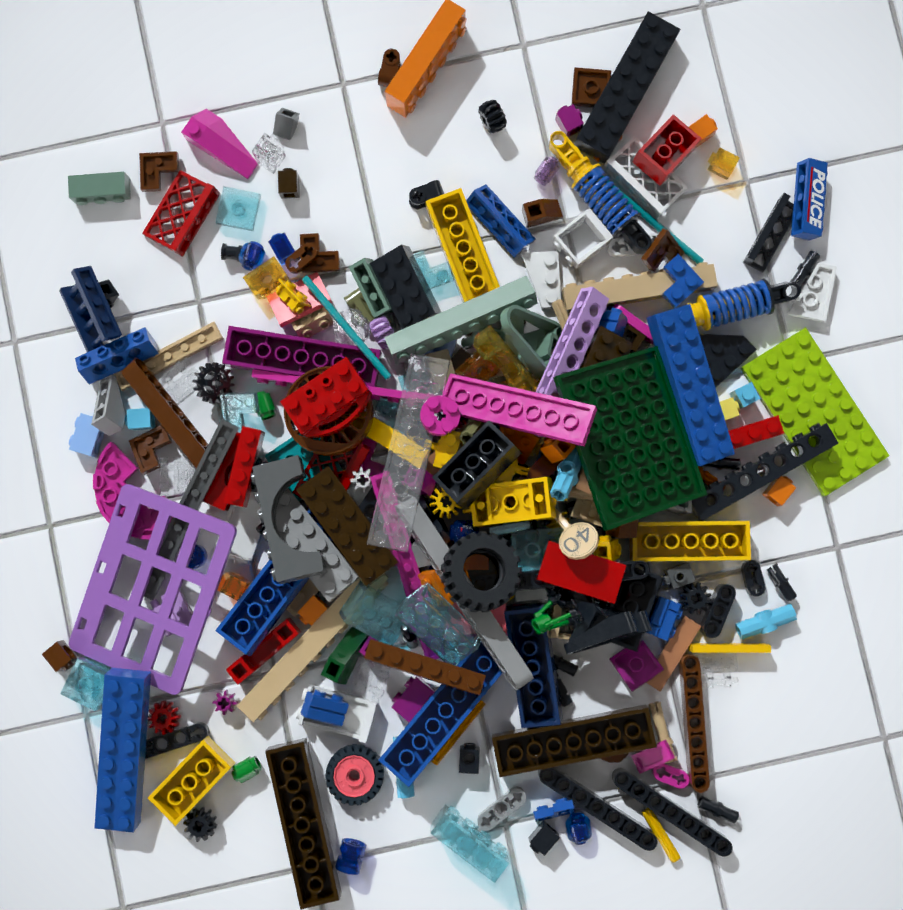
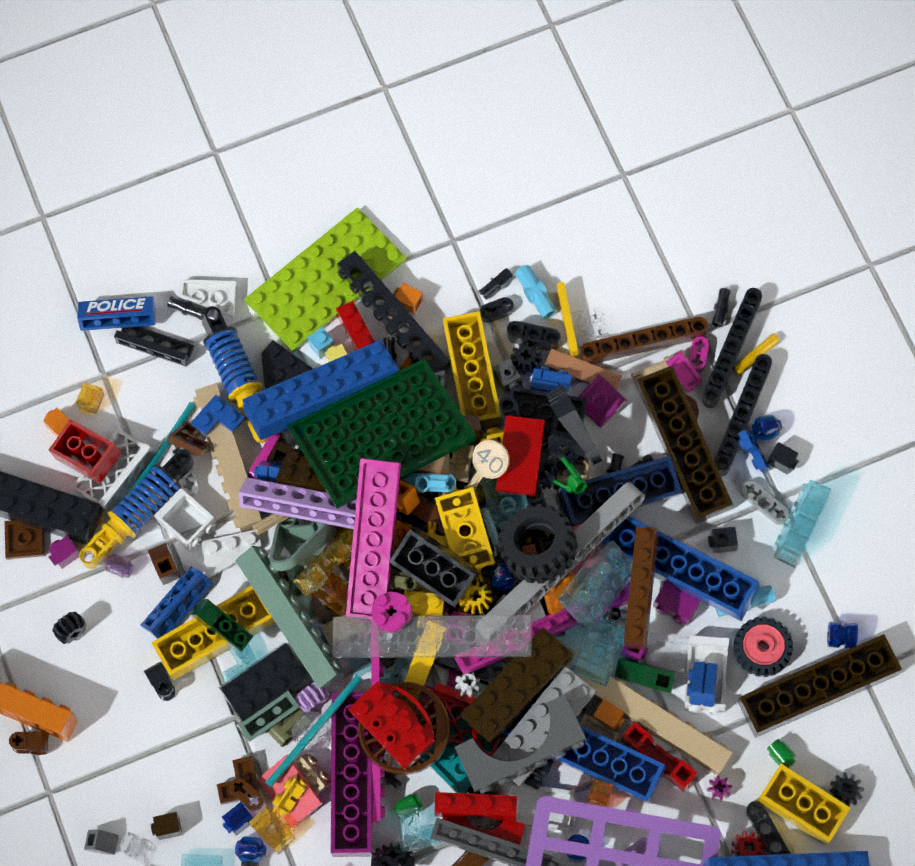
camera: 100 degrees left, 15 degrees down
none -> dark green slope [190,599,253,652]

